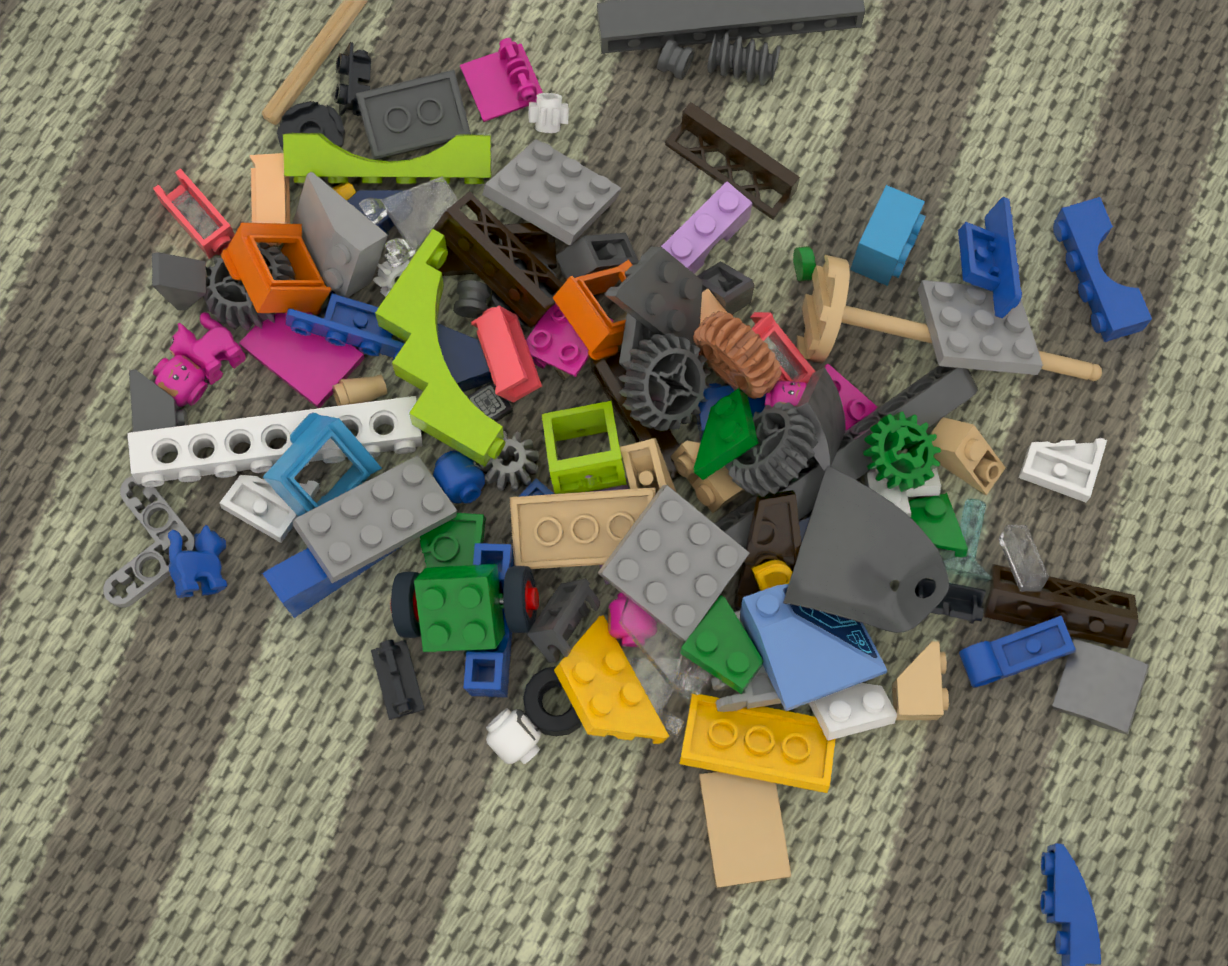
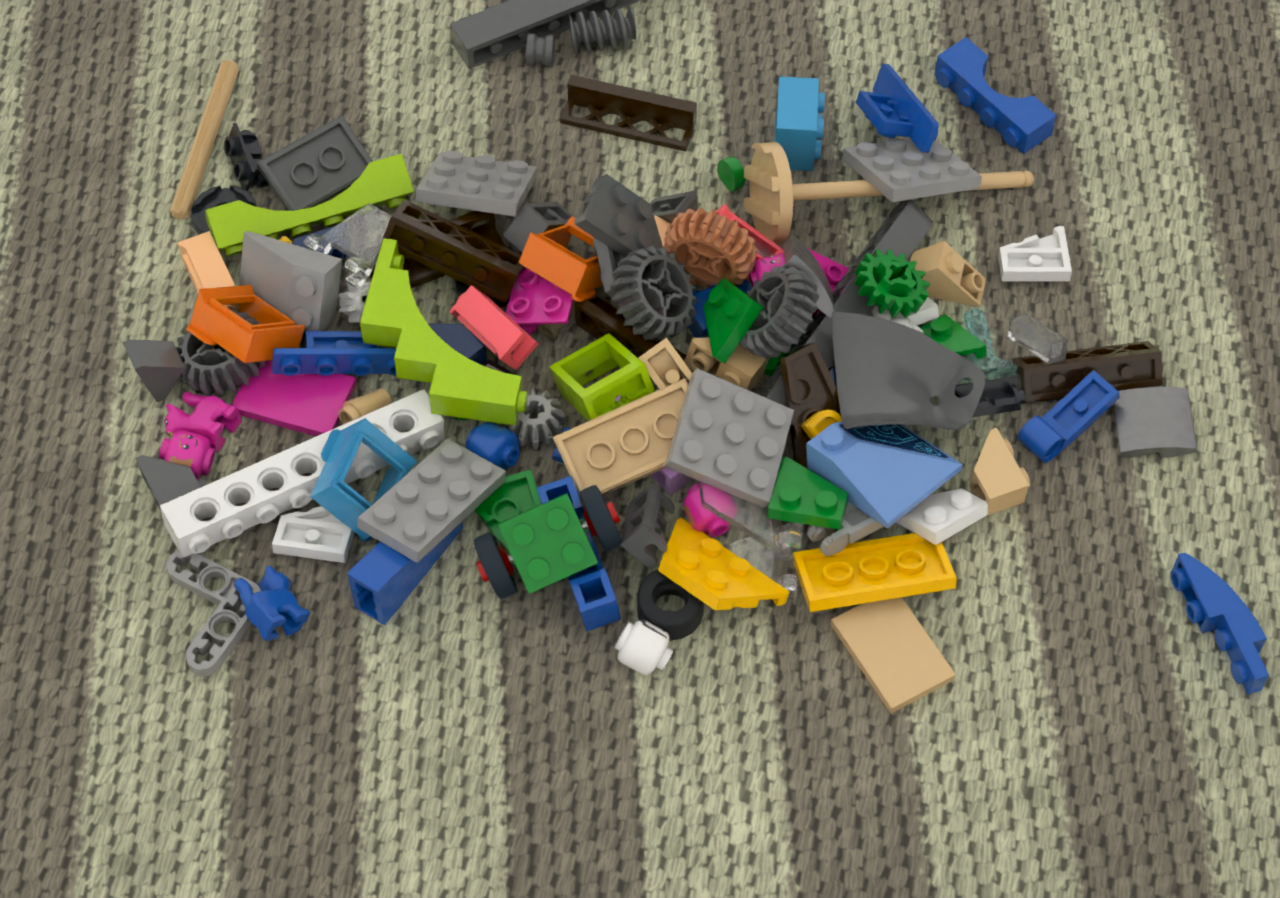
camera: 20 degrees left, 15 degrees down
coral window [153,168,235,259] -> none
black hinge [371,640,425,720] -> none
dark grey wheel [453,280,491,319] -> none
dark pink hinge [460,38,543,122] -> none
white gear [528,93,569,133] -> none
lavender arch [661,182,752,274] -> none

